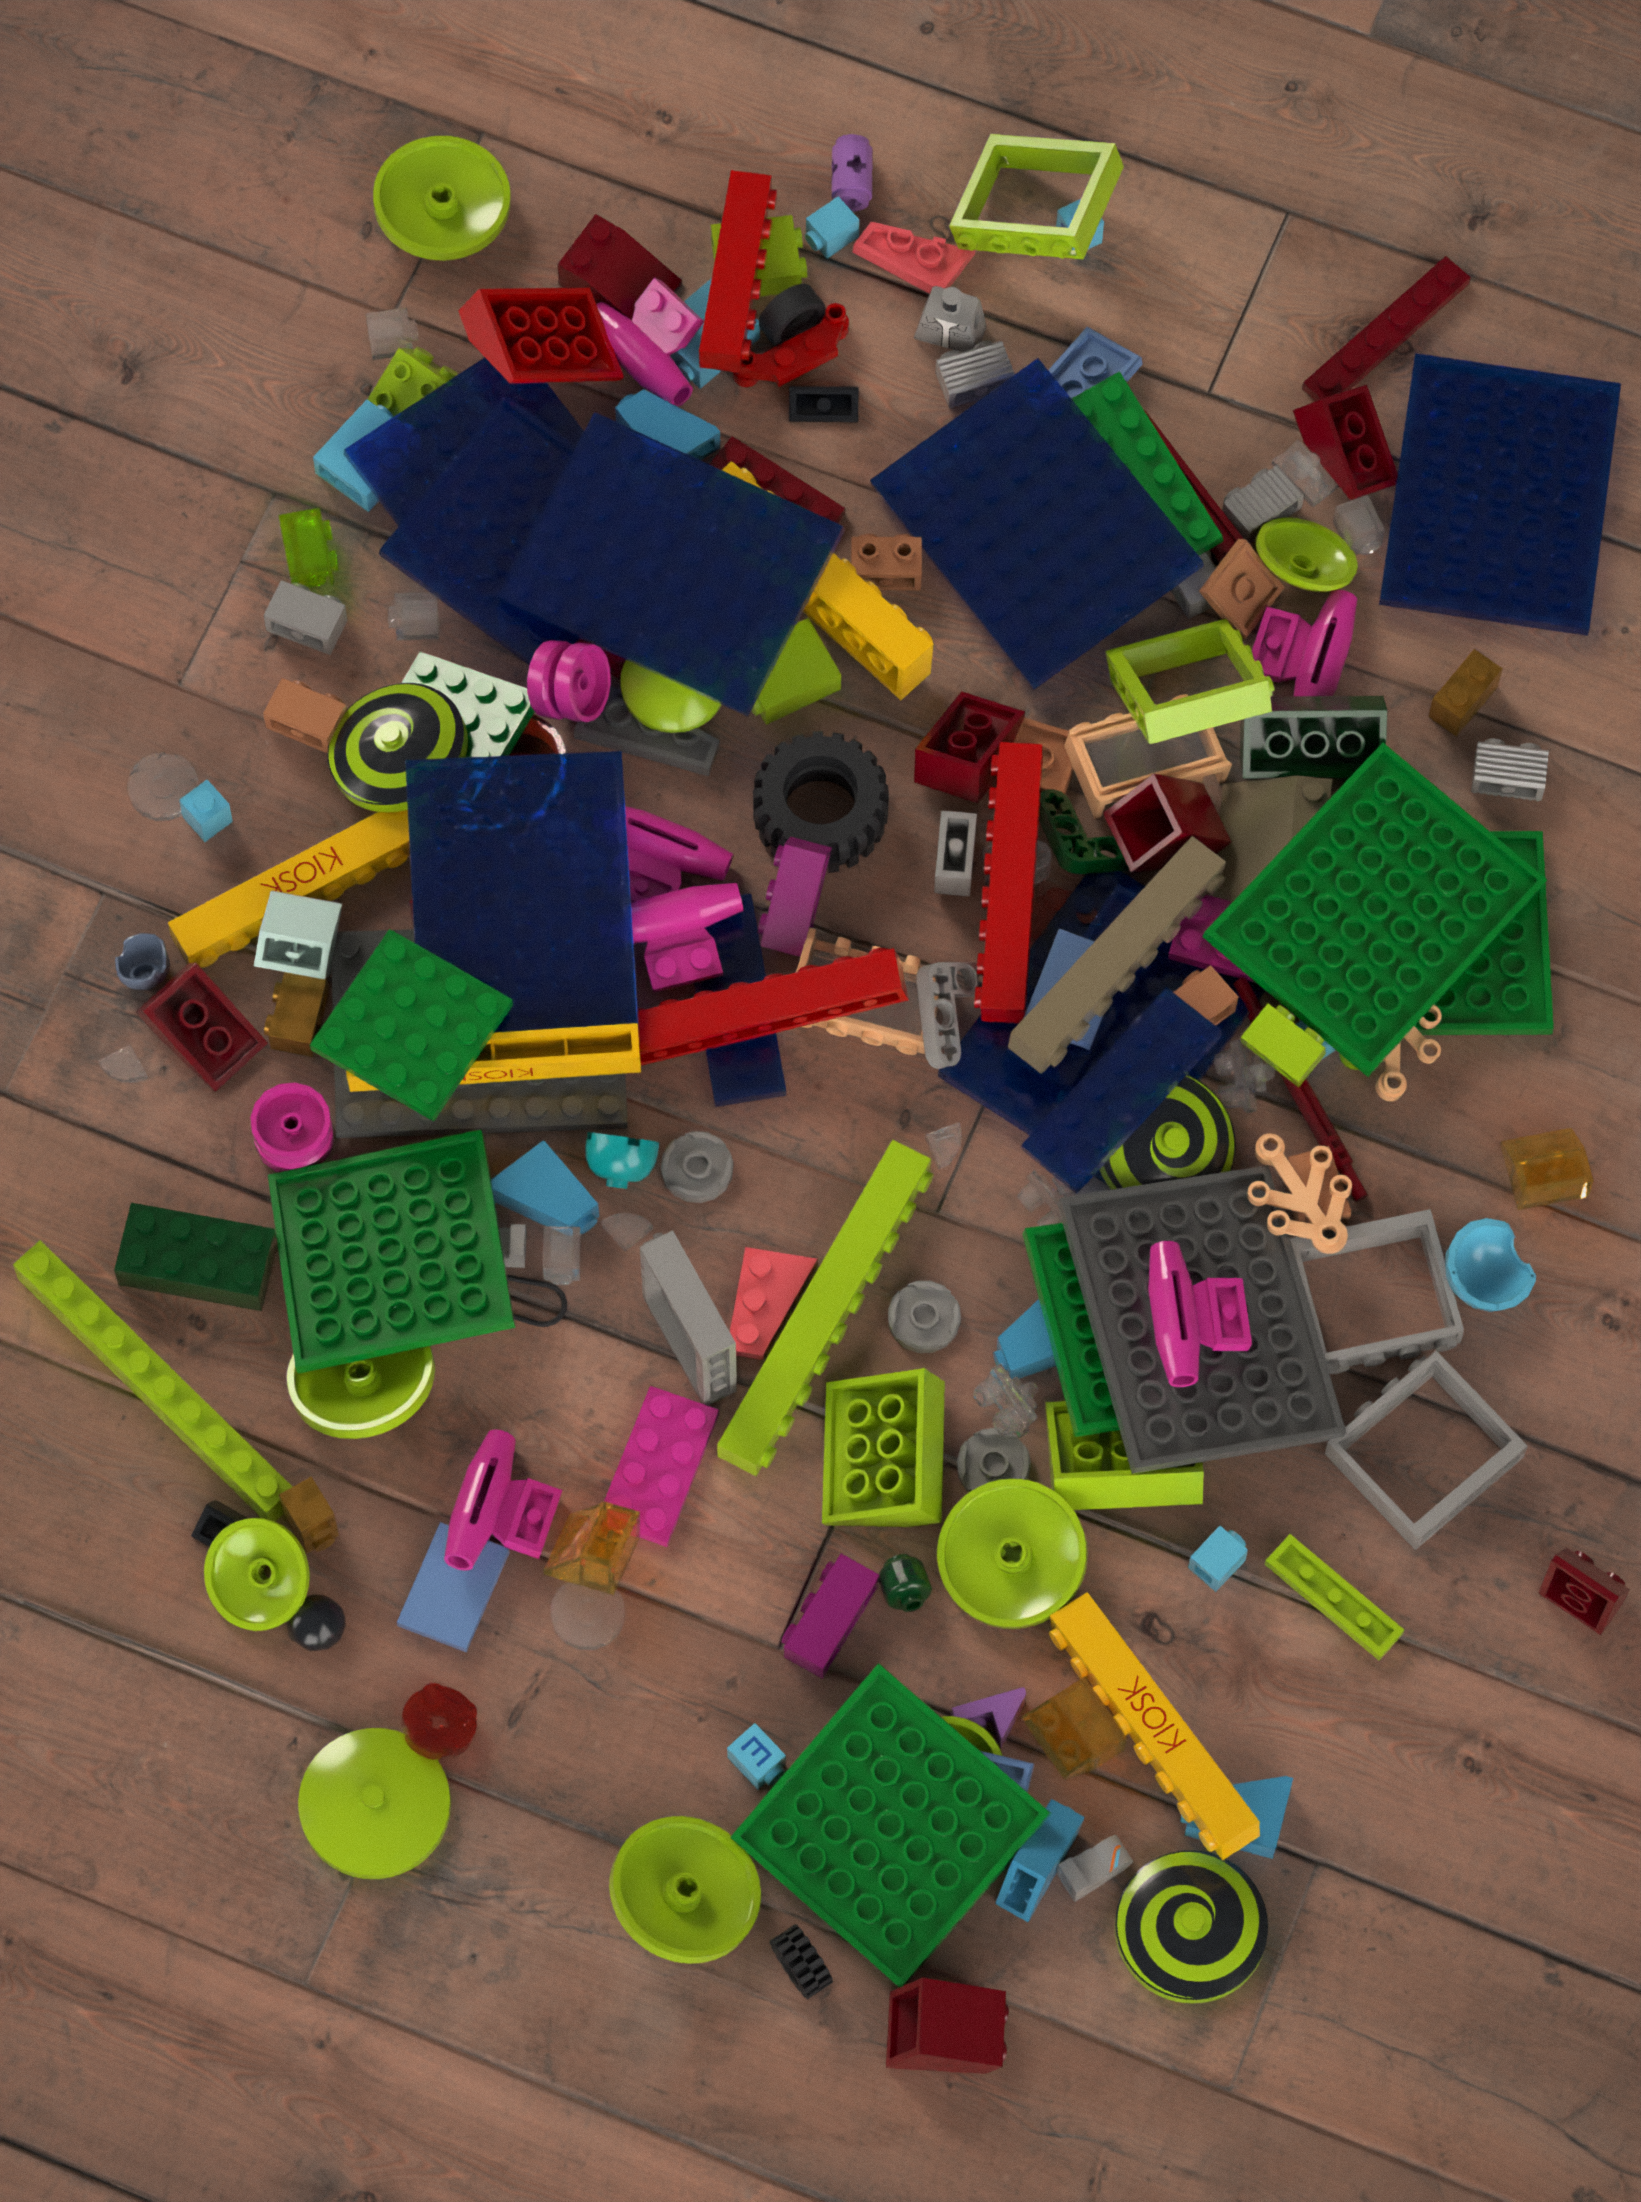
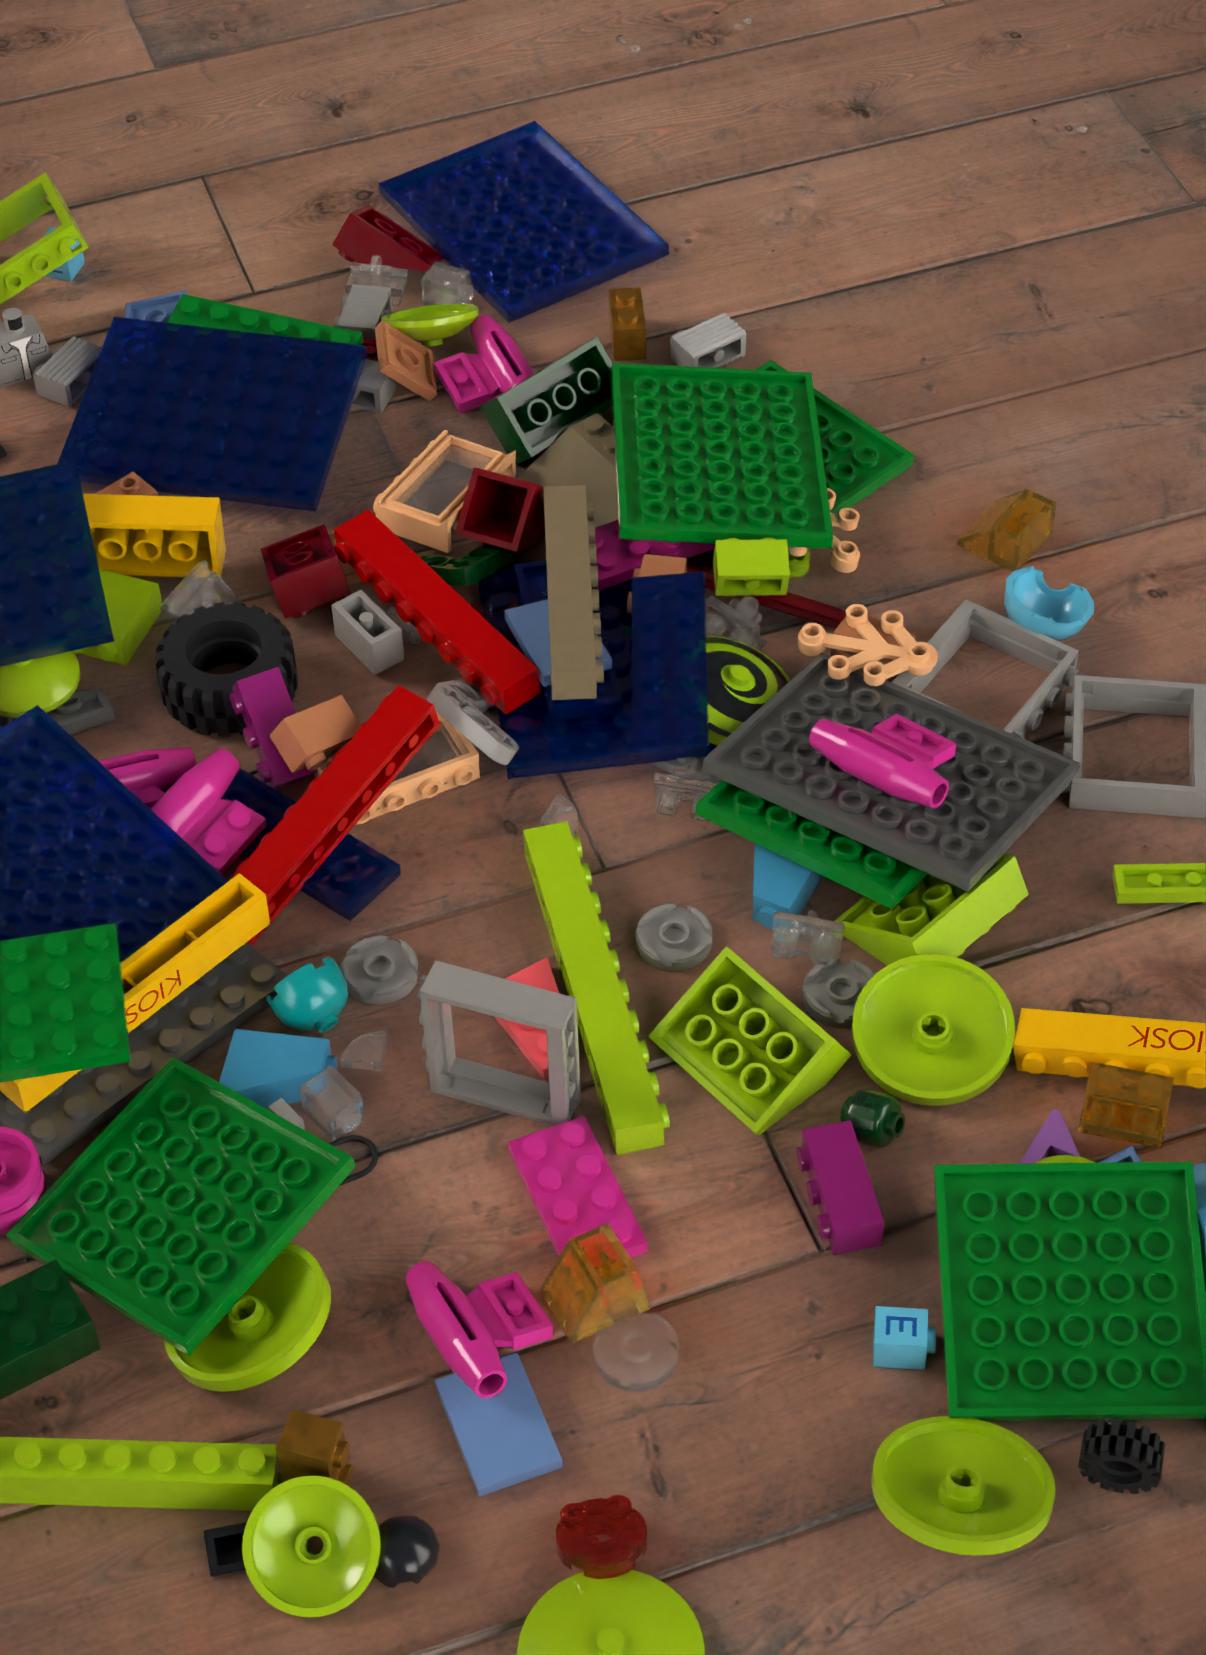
camera: 40 degrees left, 20 degrees down
lime window [1105,619,1275,744] -> none
medium azure brick [1188,1526,1248,1592] -> none
dark red plate [1302,256,1471,401] -> none
none -> clear plate [159,560,238,625]
none -> nougat brick [270,695,360,774]

